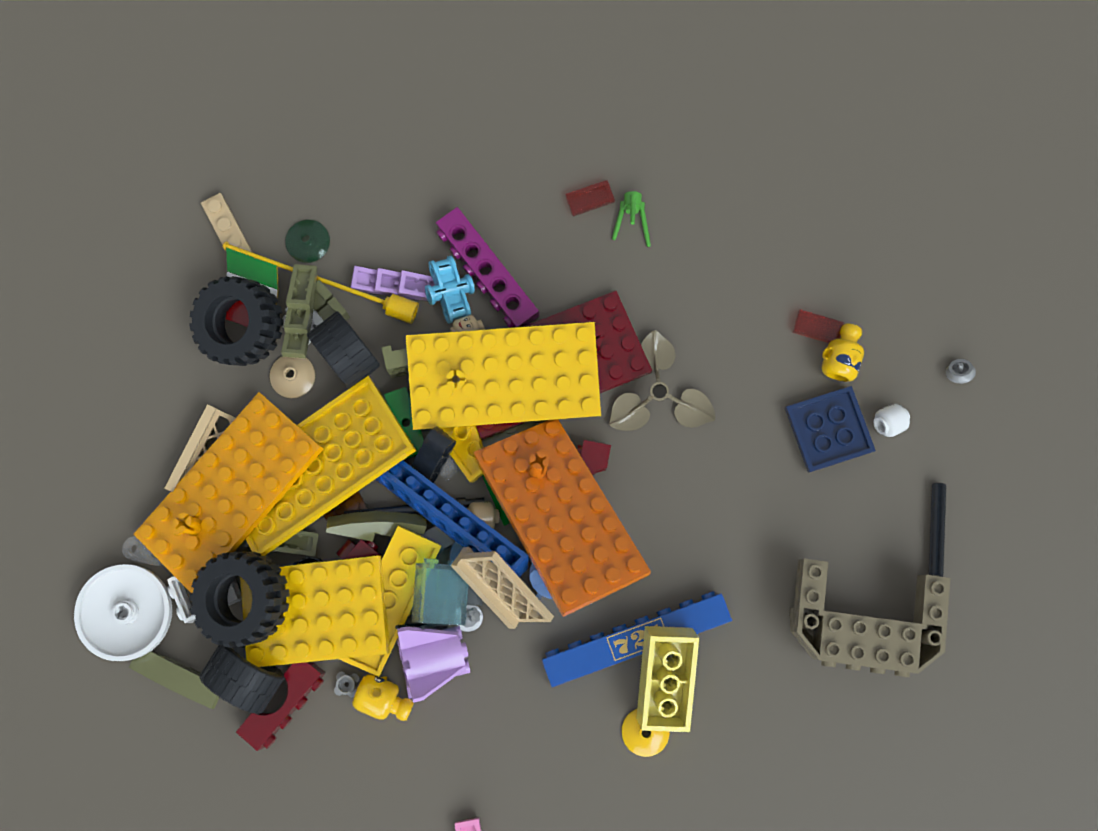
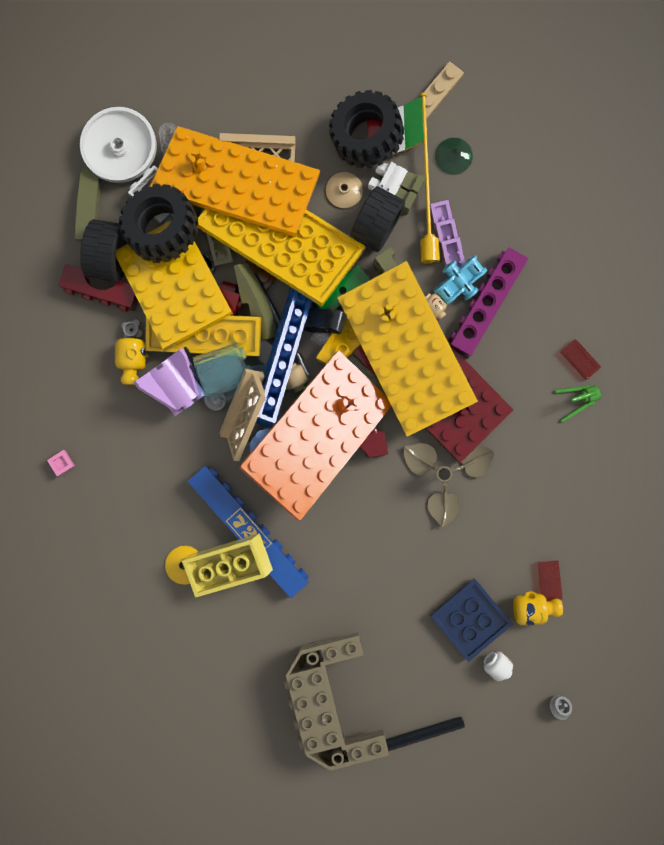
camera: 65 degrees right, 5 degrees up
olive slope [281,264,318,359] -> none

